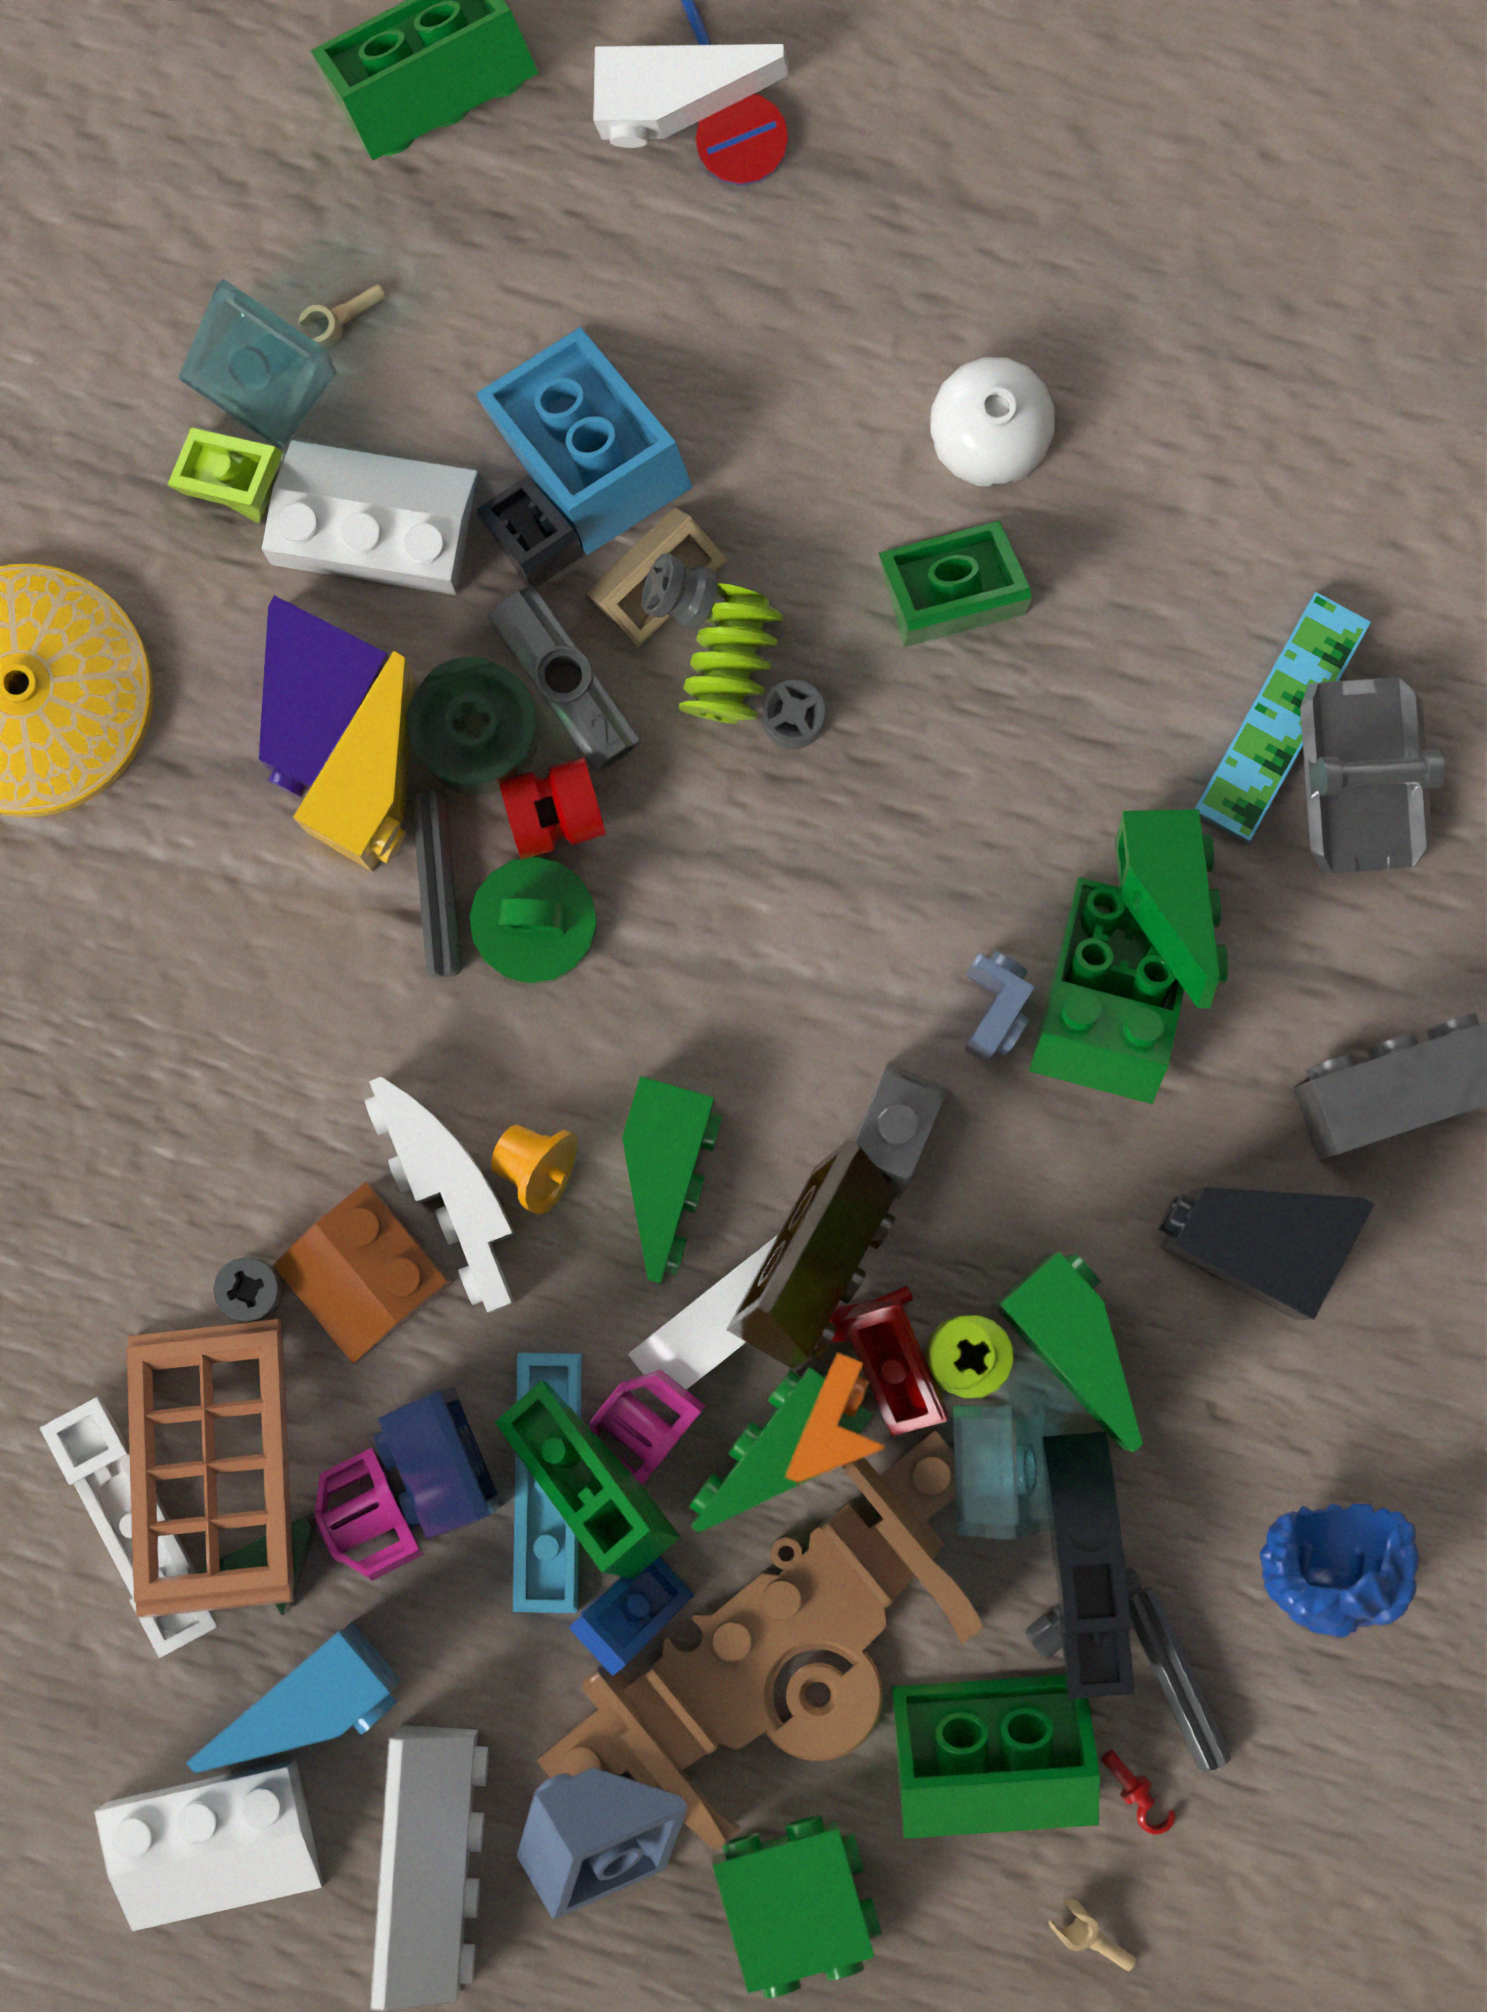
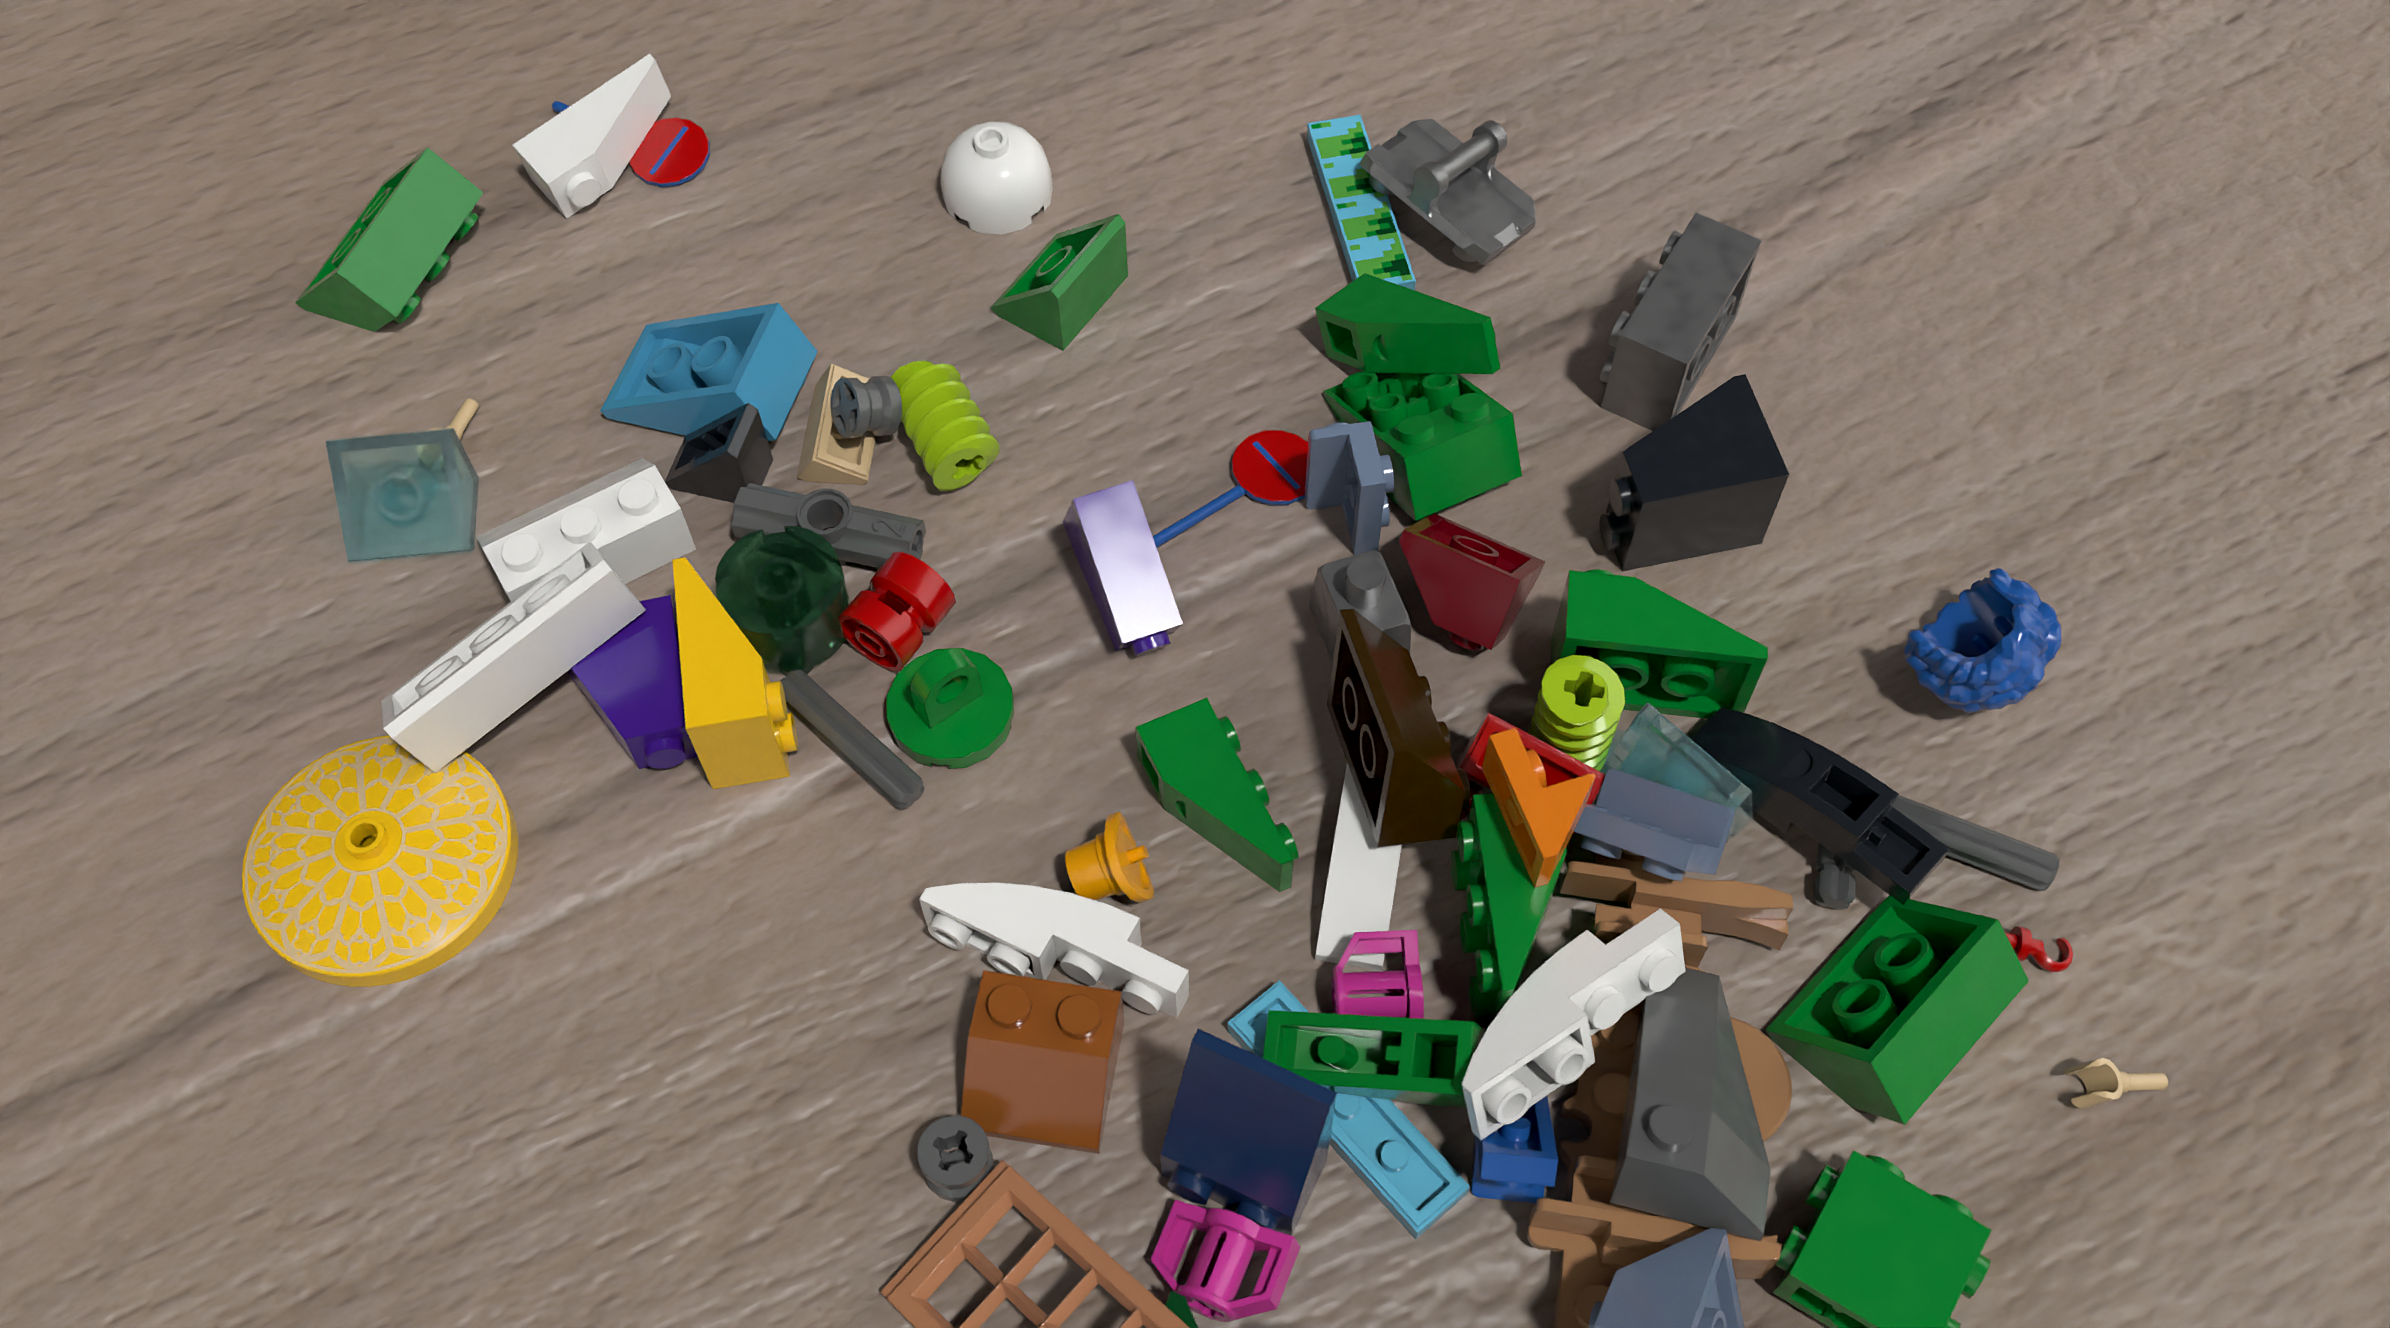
camera: 40 degrees left, 25 degrees down
lime slope [167,427,283,523] -> none
dark grey wheel [762,679,826,750] -> none
none -> white slope [381,542,646,773]
none -> slope [1063,480,1183,656]
none -> red piece [1153,430,1308,548]
none -> dark red slope [1399,513,1545,651]
none -> white slope [1462,908,1686,1140]
none -> sand blue bracket [1574,769,1735,881]
none -> dark grey wedge [1610,968,1771,1241]

